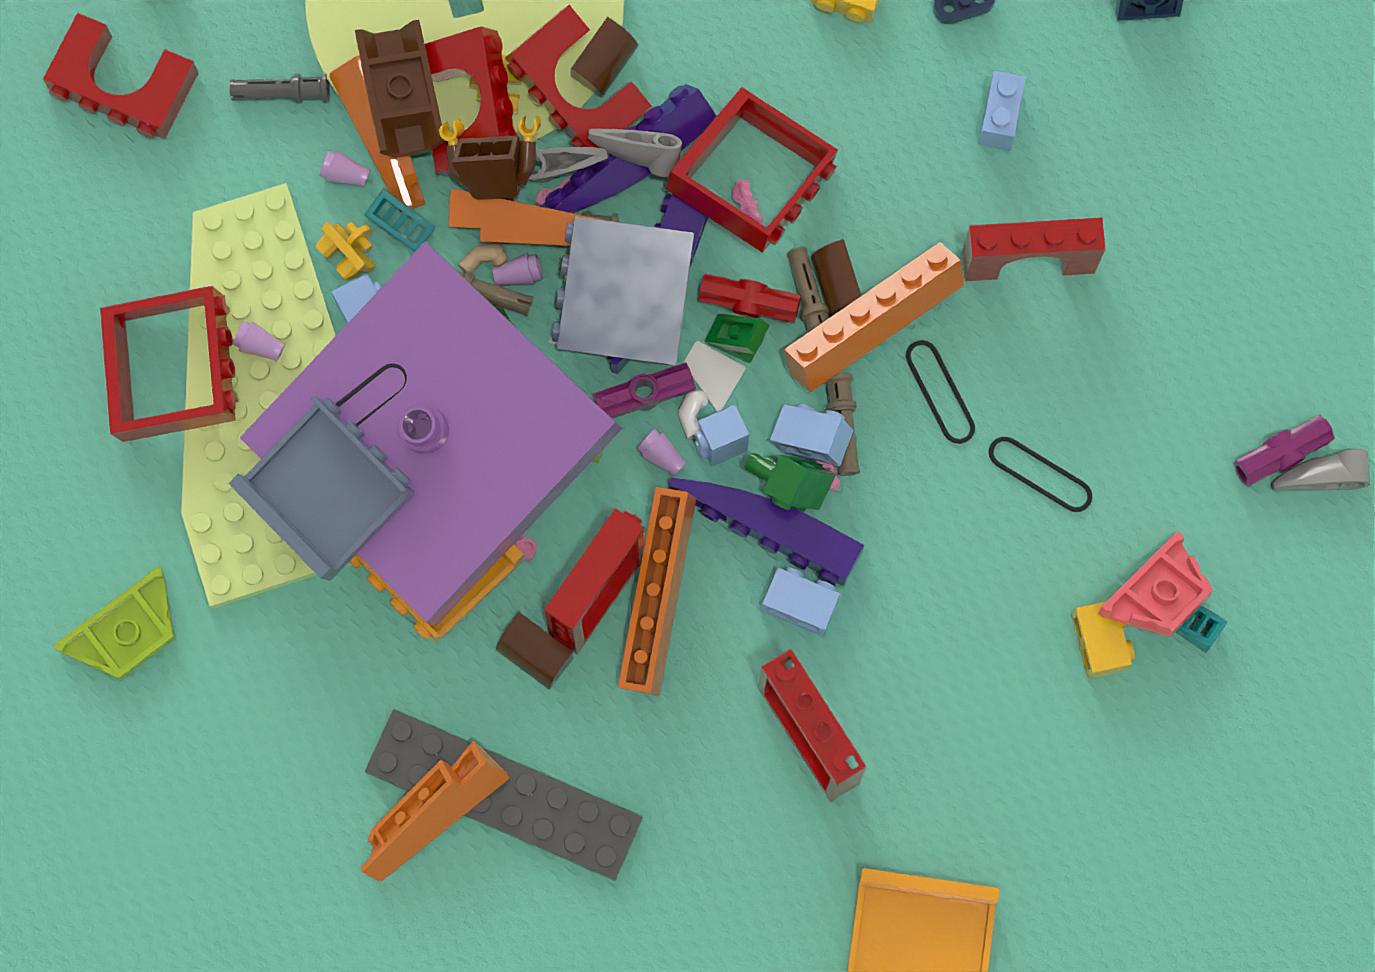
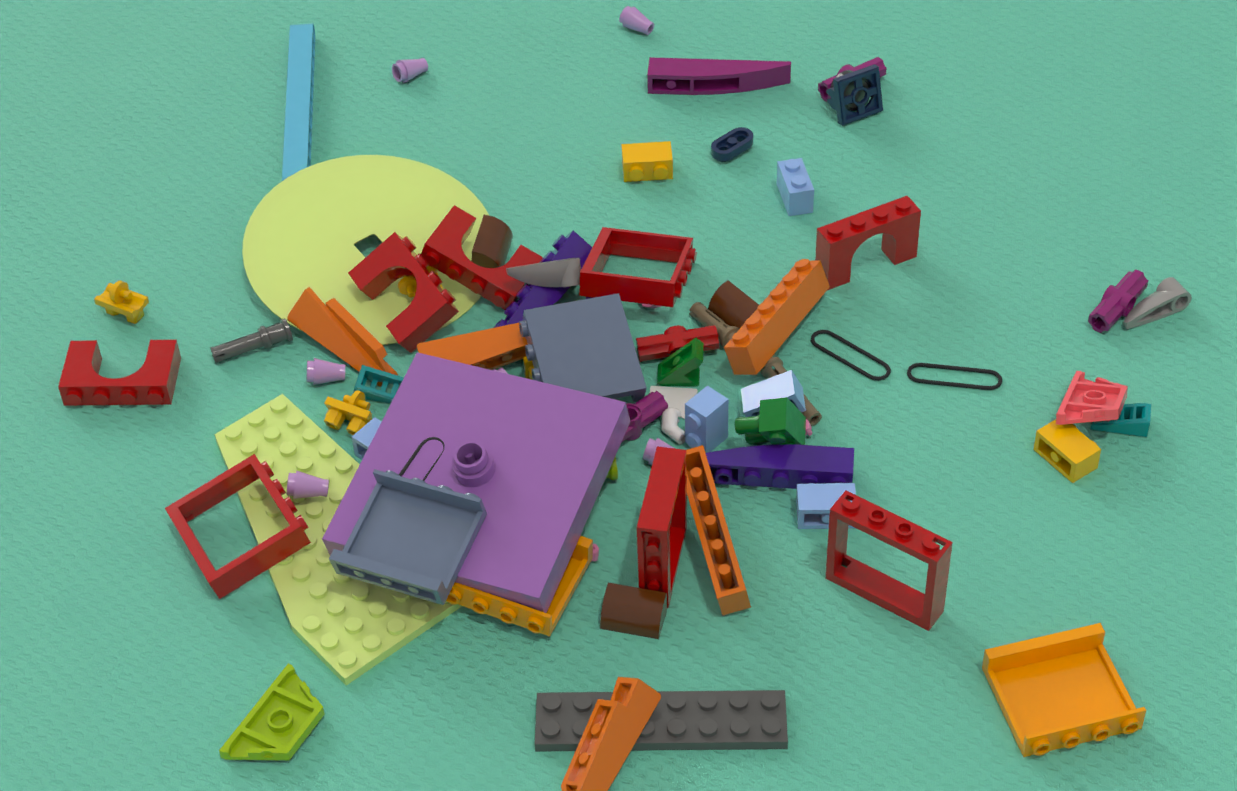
camera: 20 degrees left, 30 degrees down
reddish brown piece [355,20,445,158] -> none
reddish brown torso [439,116,541,201] -> none
light grey piece [529,147,609,183] -> none

